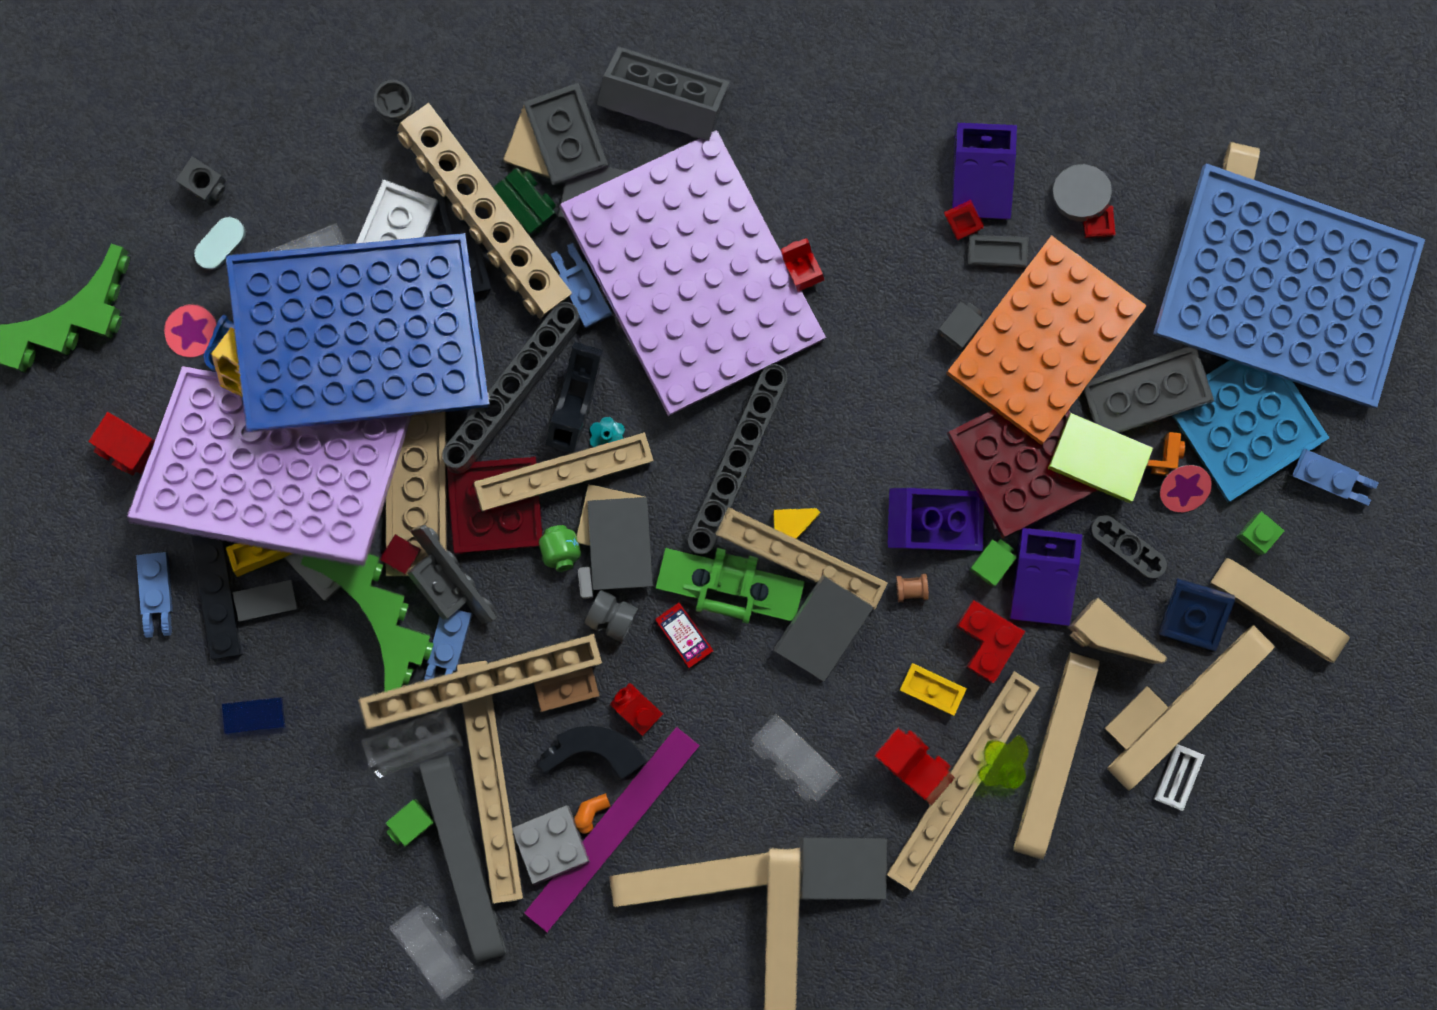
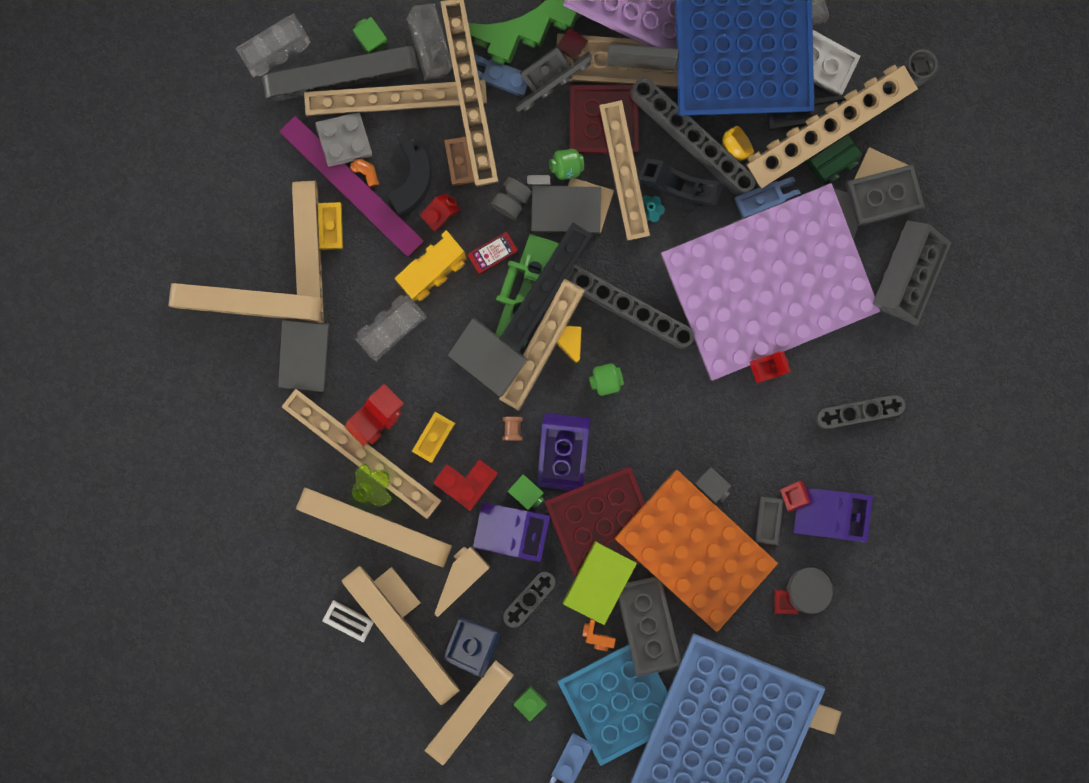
camera: 90 degrees right, 0 degrees up
coral sticker [1160,465,1212,512] -> none
none -> yellow plate [318,202,343,250]
none -> yellow wedge [395,230,466,302]
none -> black plate [499,222,592,352]
none -> bright green head [589,363,624,396]
none -> dark grey tile [606,44,678,71]
none -> yellow hair [722,126,754,161]
none -> dark grey beam [816,395,906,429]

